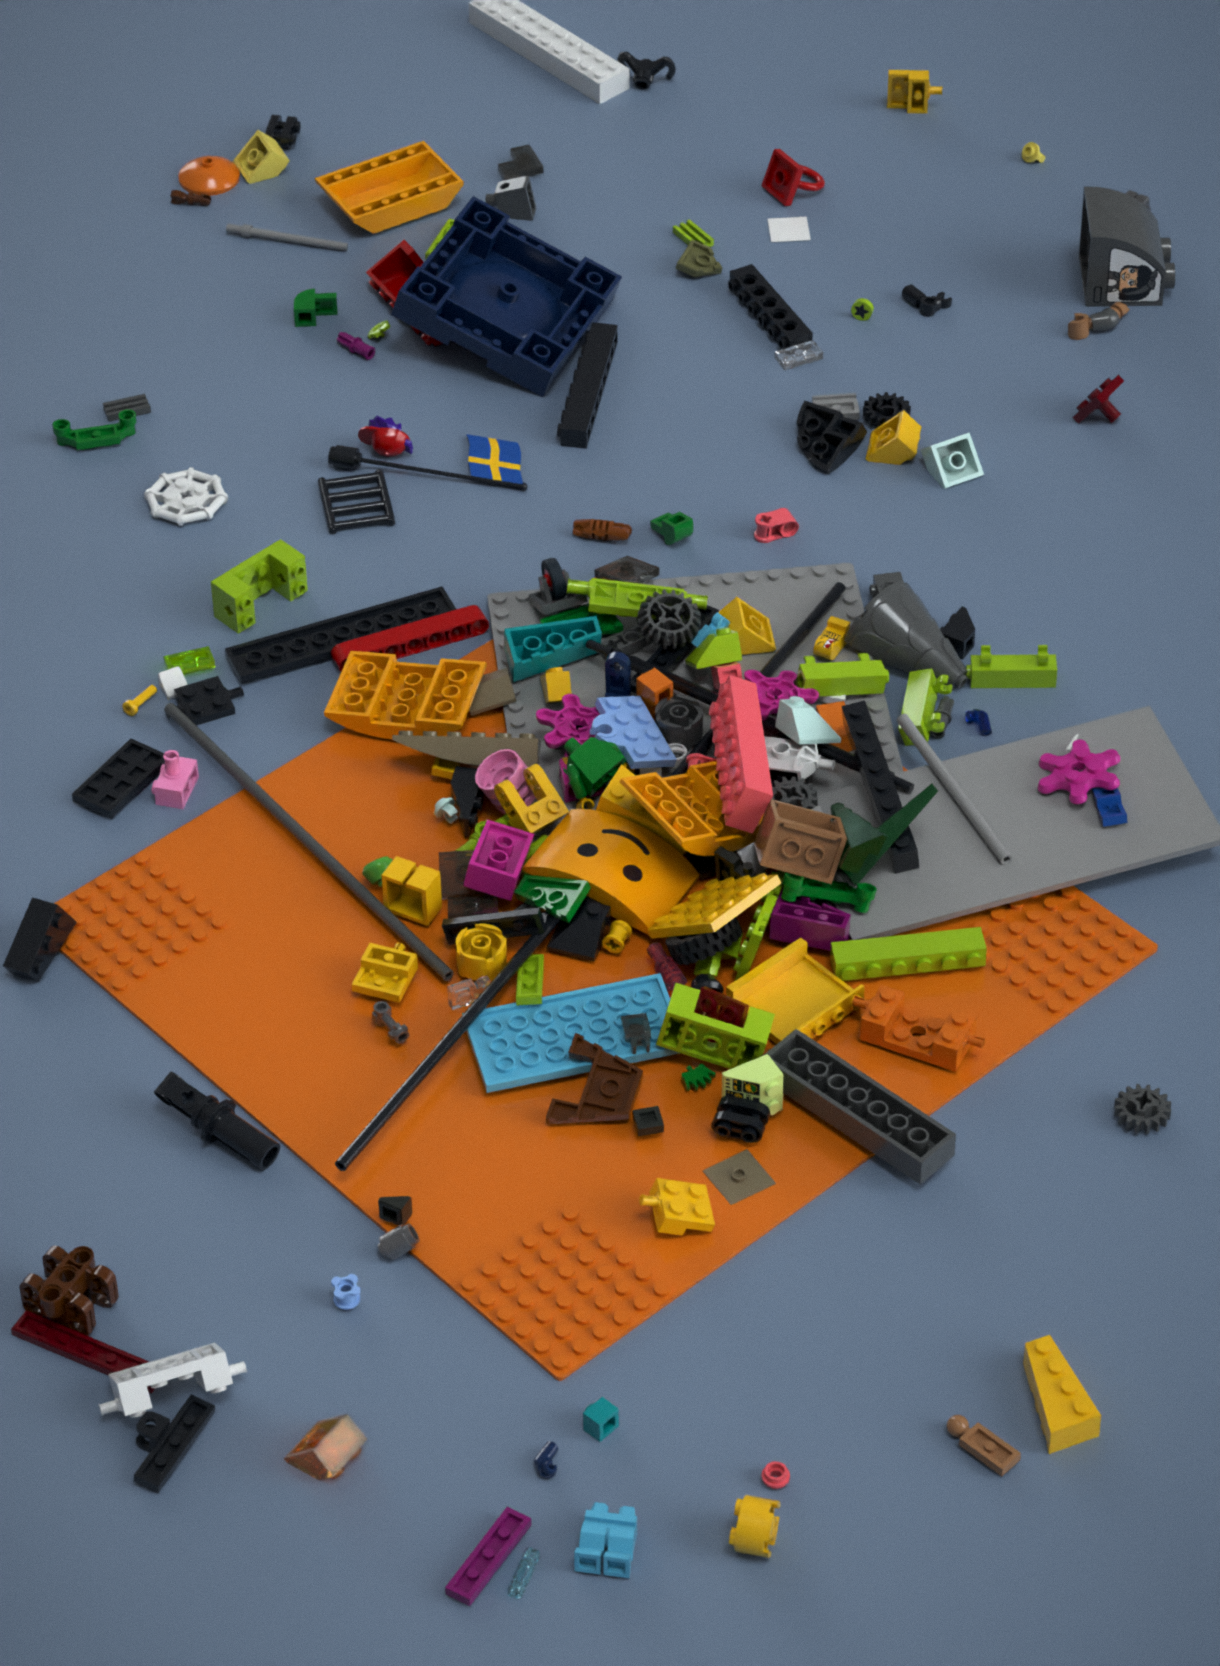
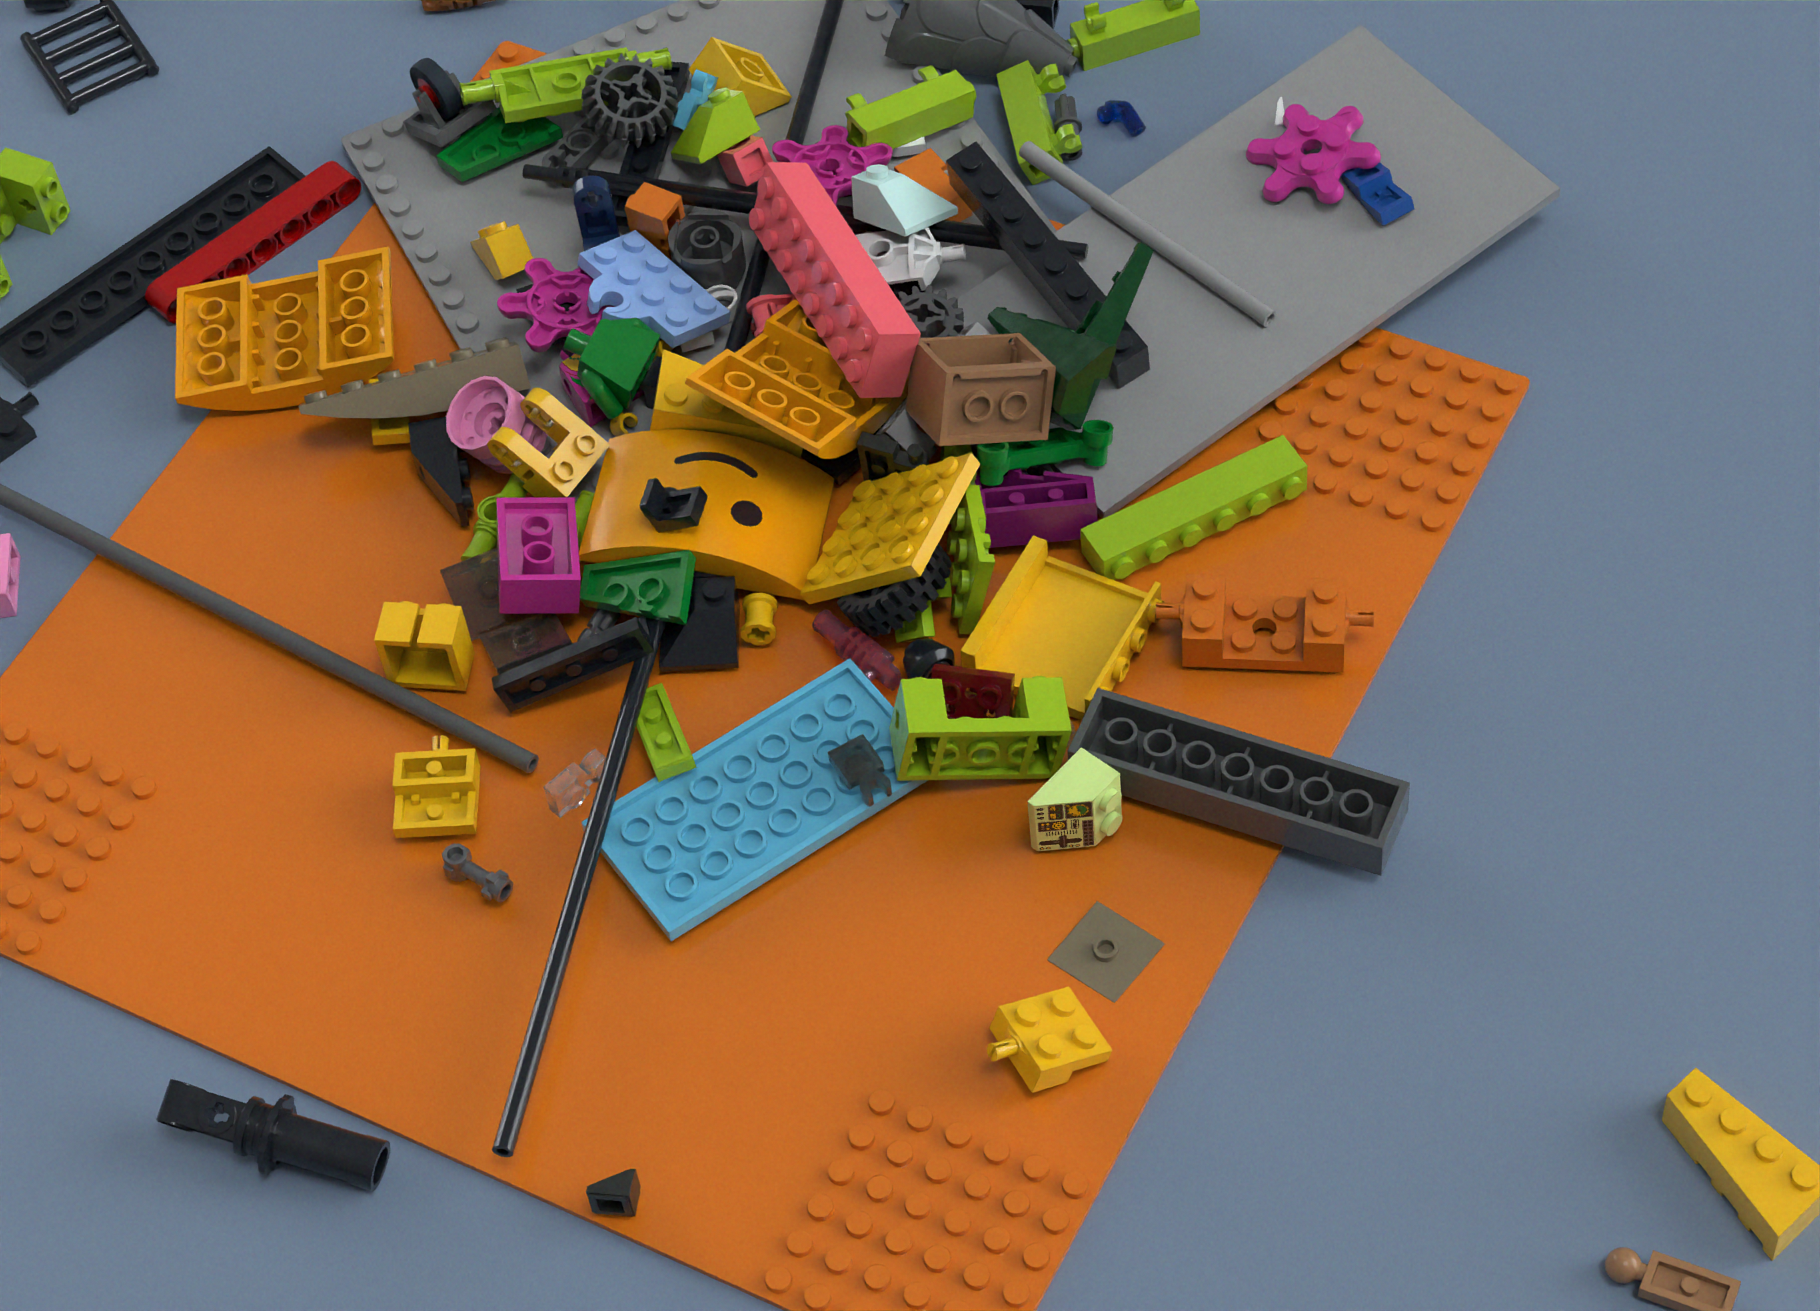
camera: 15 degrees left, 10 degrees up
bright green cone [362,856,393,887] -> none
flat silver brick [378,1223,420,1260] -> none
light aqua plate [434,797,458,824] -> none
yellow brick [456,923,507,983] -> none
dark tan slope [469,667,516,716] -> none
teal wedge [504,616,602,682] -> none
reddish brown wing [546,1033,643,1124] -> none
clear smoke plate [594,556,660,584] -> none
pearl dark grey plate [633,1106,664,1136] -> none
green piece [681,1064,716,1091] -> none
black brick [711,1096,770,1143] -> none
yellow leg [813,616,850,661] -> none
dark grey gear [1114,1084,1171,1134] -> none
none -> black bracket [640,478,708,533]

